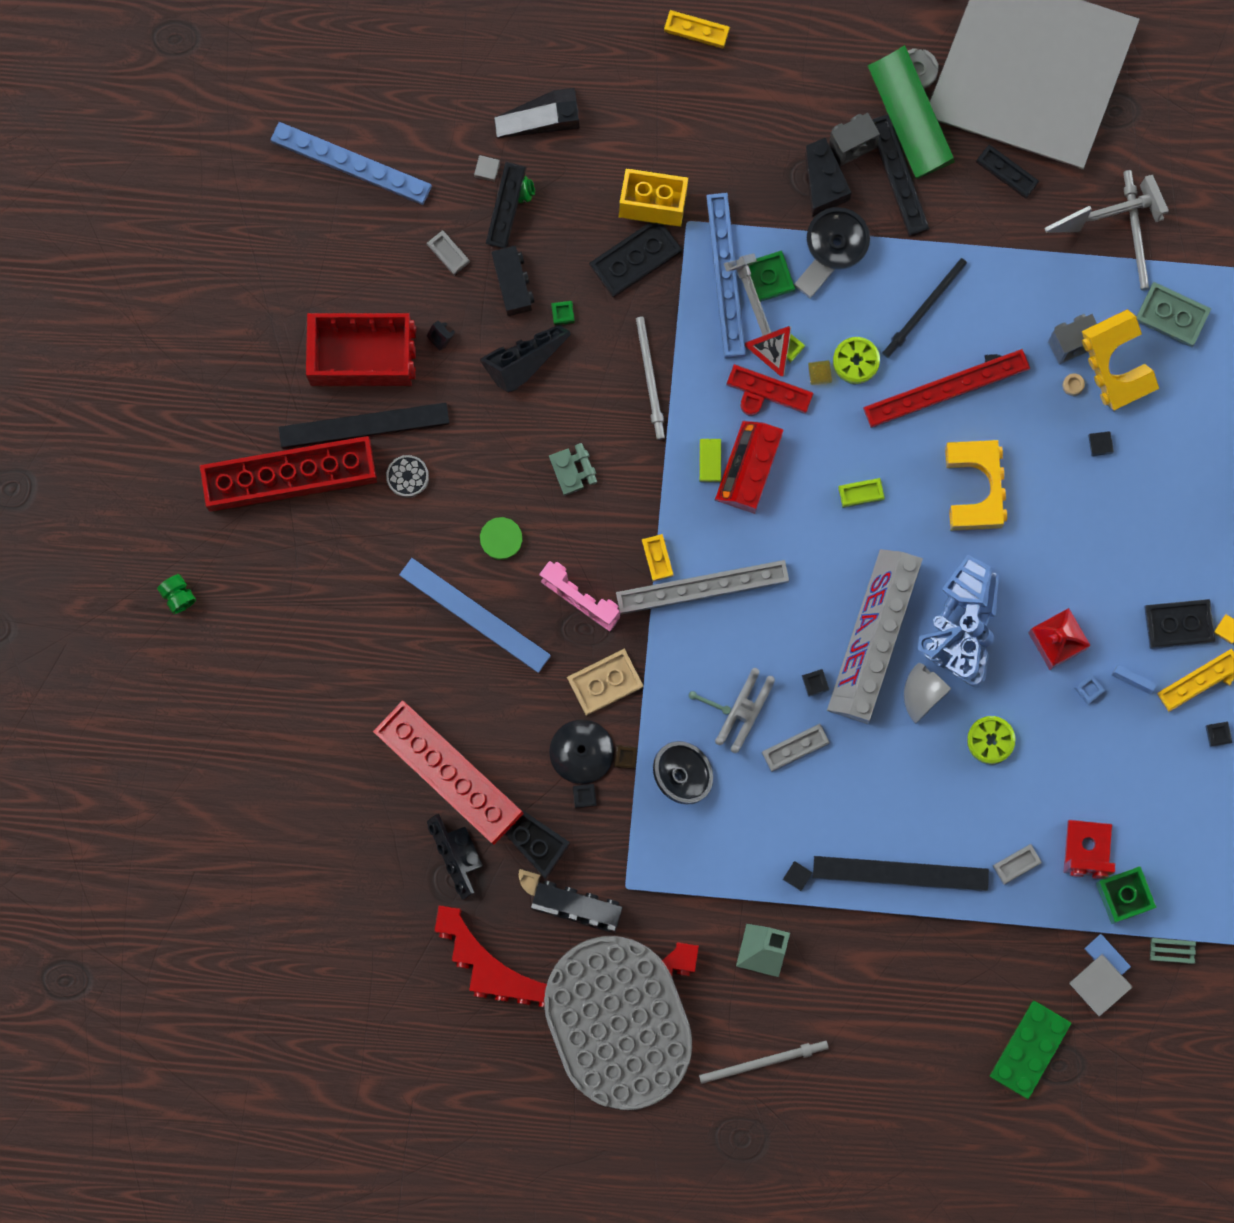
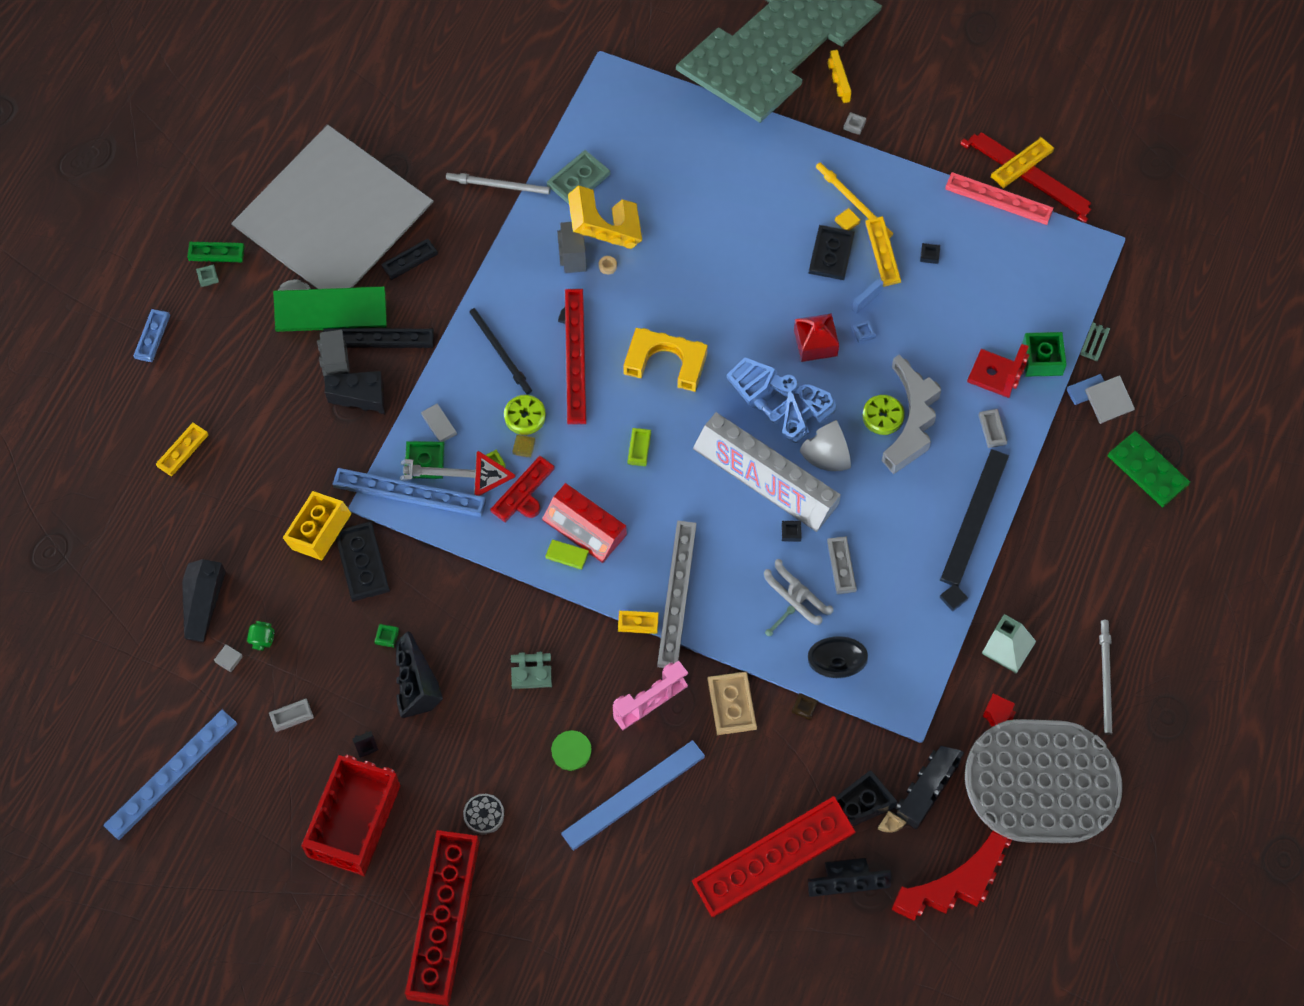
camera: 75 degrees left, 15 degrees down
black tile [279,402,450,449] -> none
black tile [486,161,527,248] -> none
black brick [491,246,535,316] -> none
black dish [549,719,614,784] -> none
black tile [573,784,597,808] -> none
light grey bar [636,317,665,440] -> none
black dish [806,207,870,269] -> none
light grey piece [1044,175,1169,233] -> none
black tile [1088,431,1114,456] -> none
none -> light grey arch [882,354,941,474]

